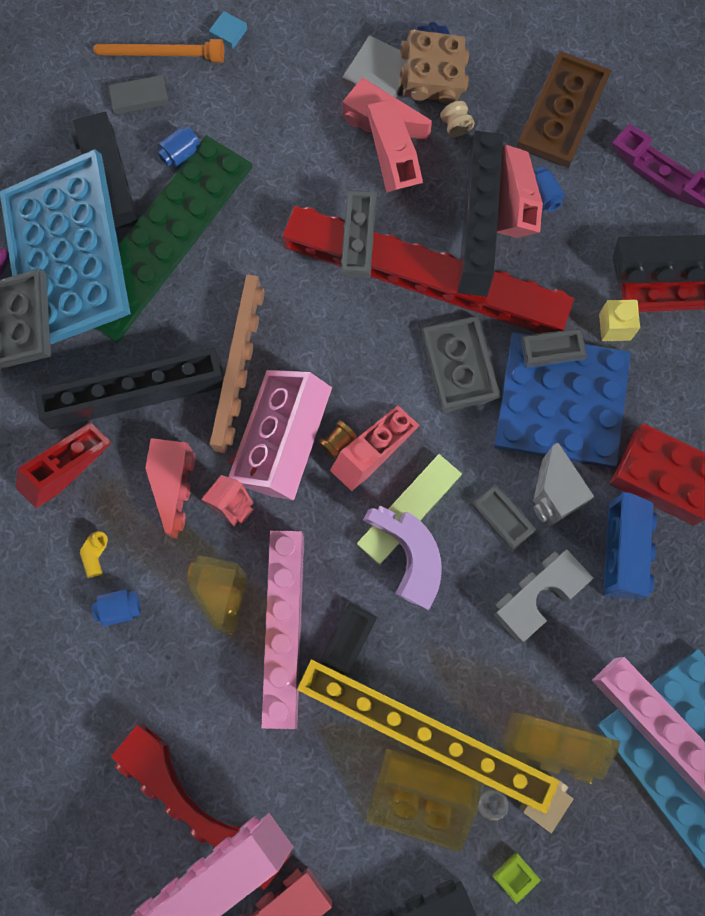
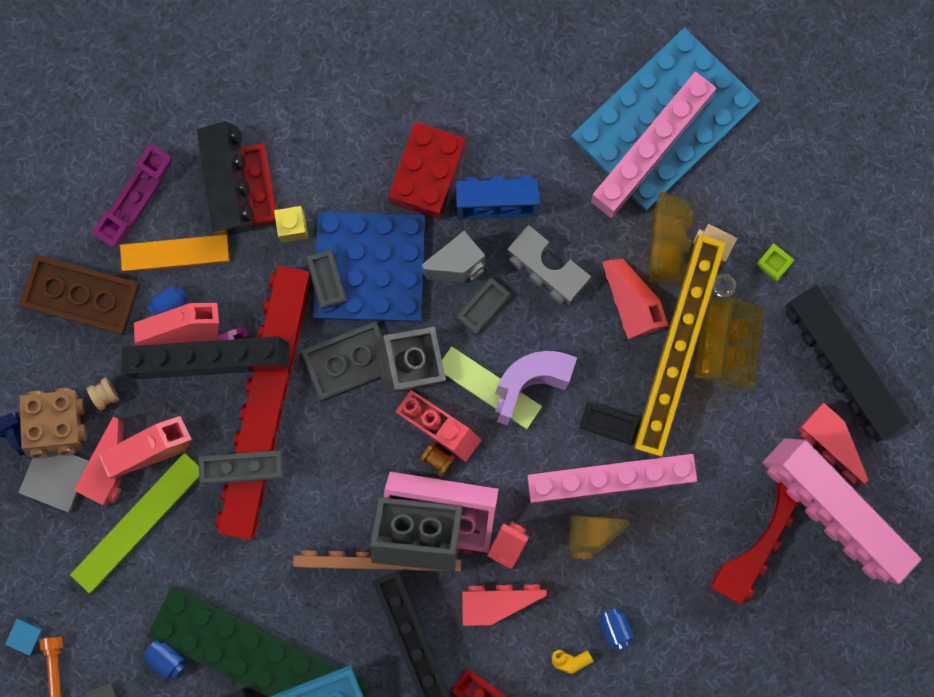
camera: 95 degrees left, 5 degrees up
none -> lime tile [70,453,199,594]
none -> light orange tile [120,234,230,273]
none -> magenta tile [218,328,250,340]
none -> dark grey slope [370,497,462,572]
none -> flat silver brick [374,327,446,394]
none -> coral slope [602,259,669,339]

